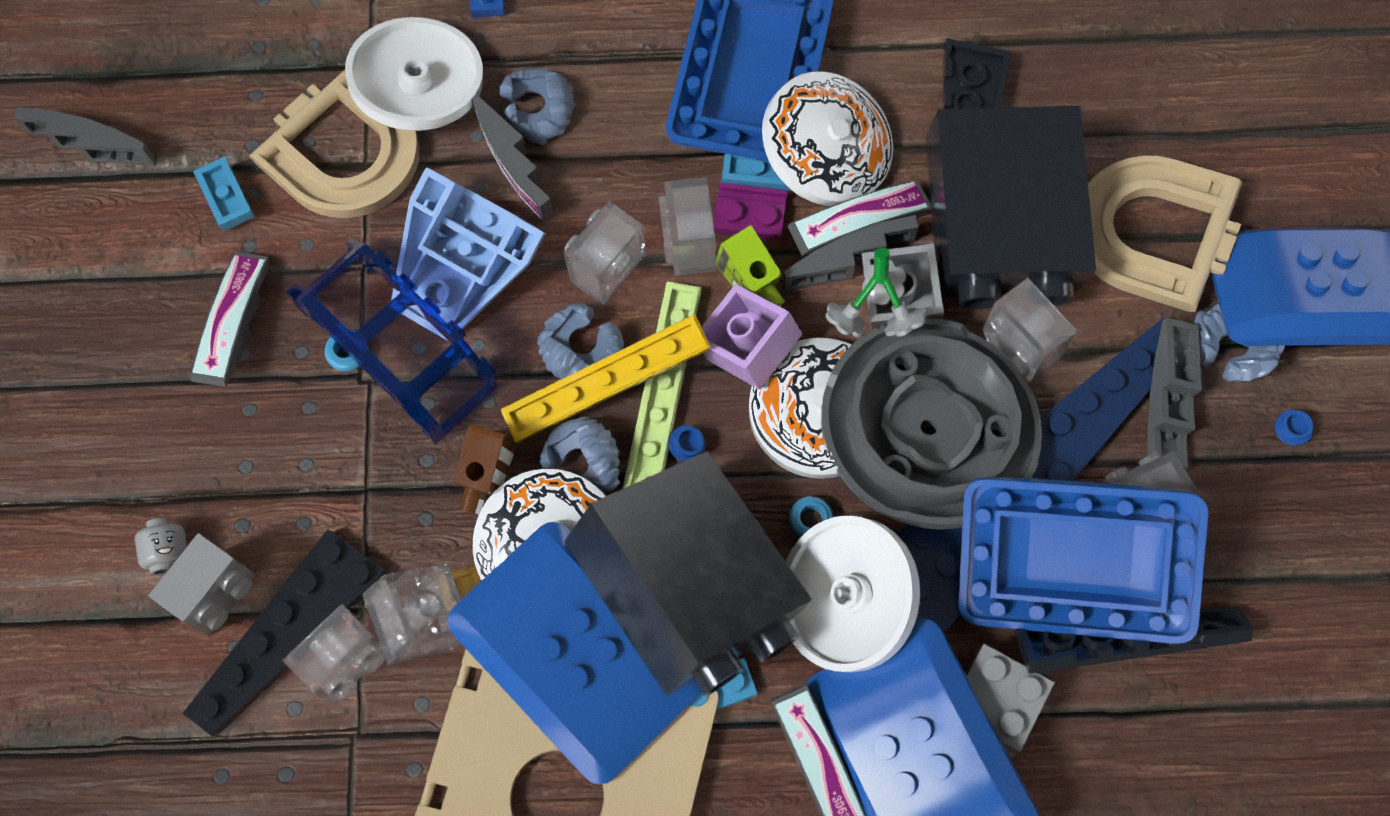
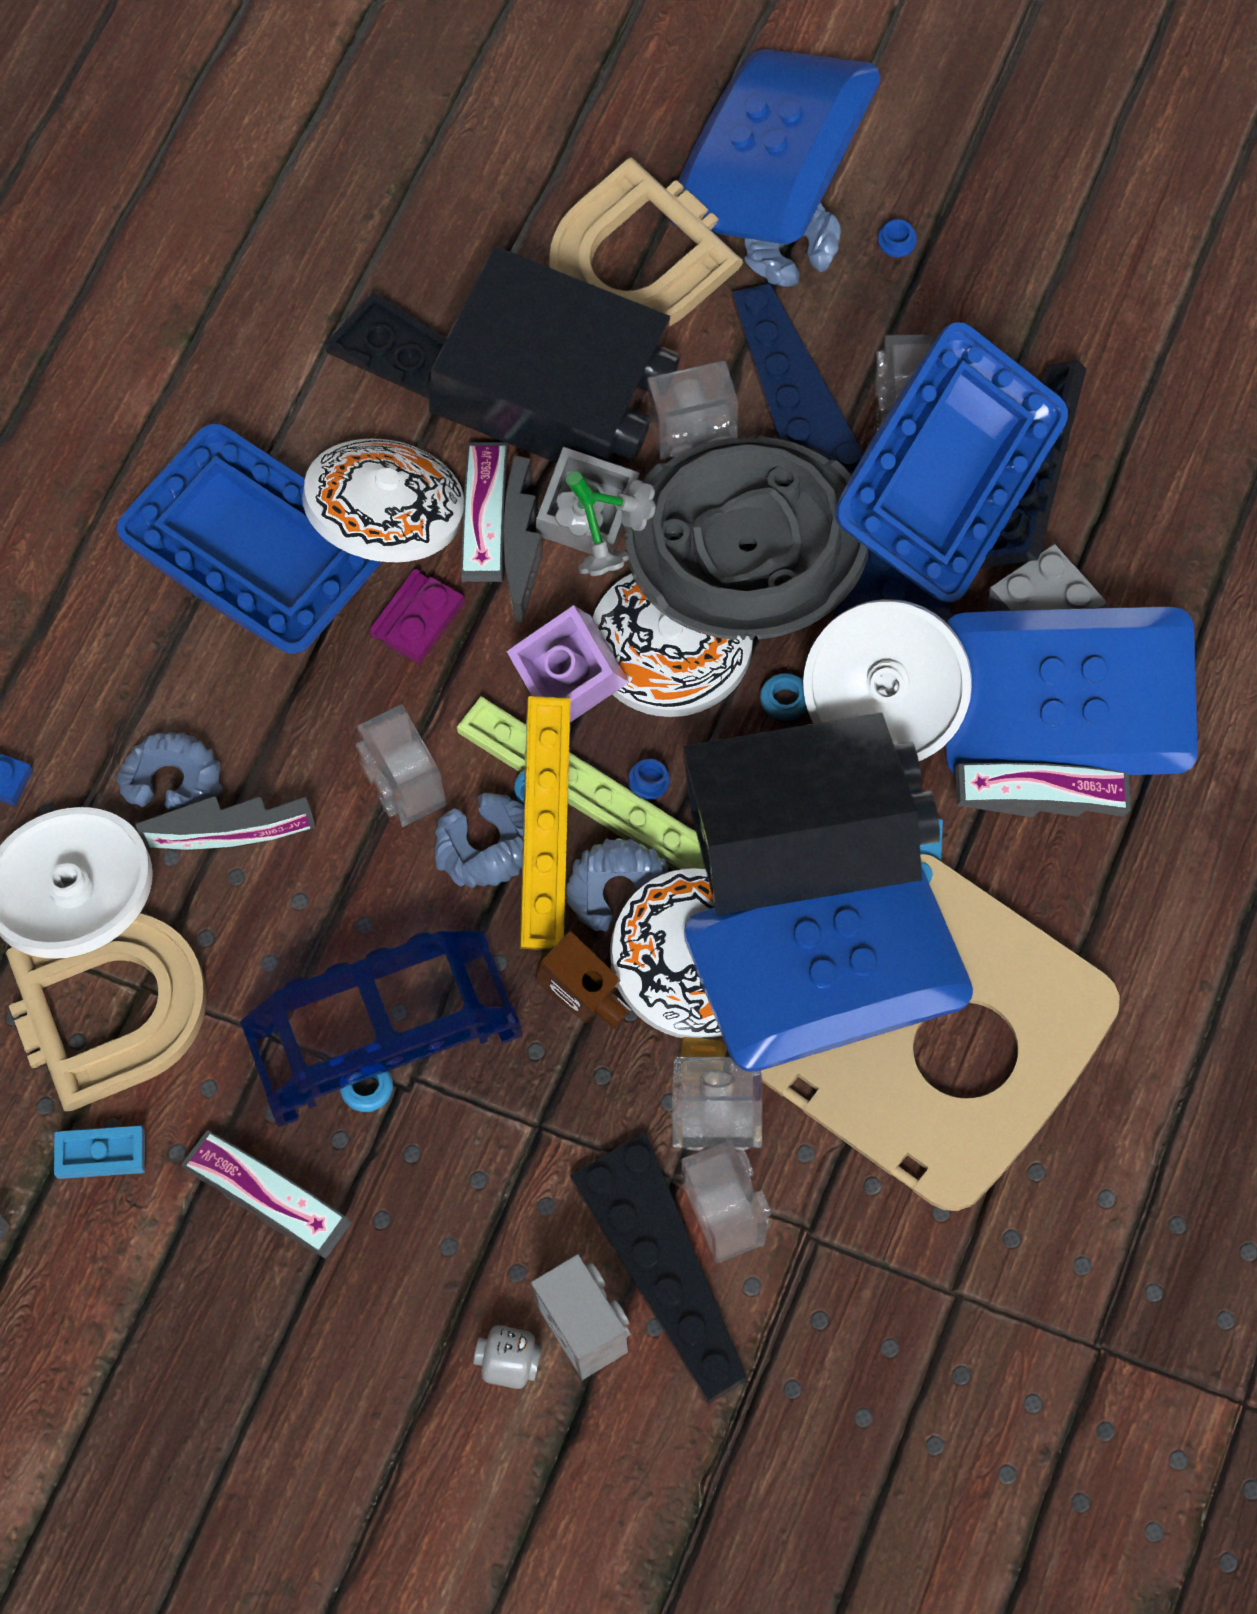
camera: 65 degrees left, 5 degrees down
light blue wedge [390,167,546,341] -> none
clear brick [659,177,716,276] -> none
lime torso [715,225,785,307] -> none
dark azure plate [722,154,790,192] -> none
dark grey slope [1147,318,1202,473] -> none

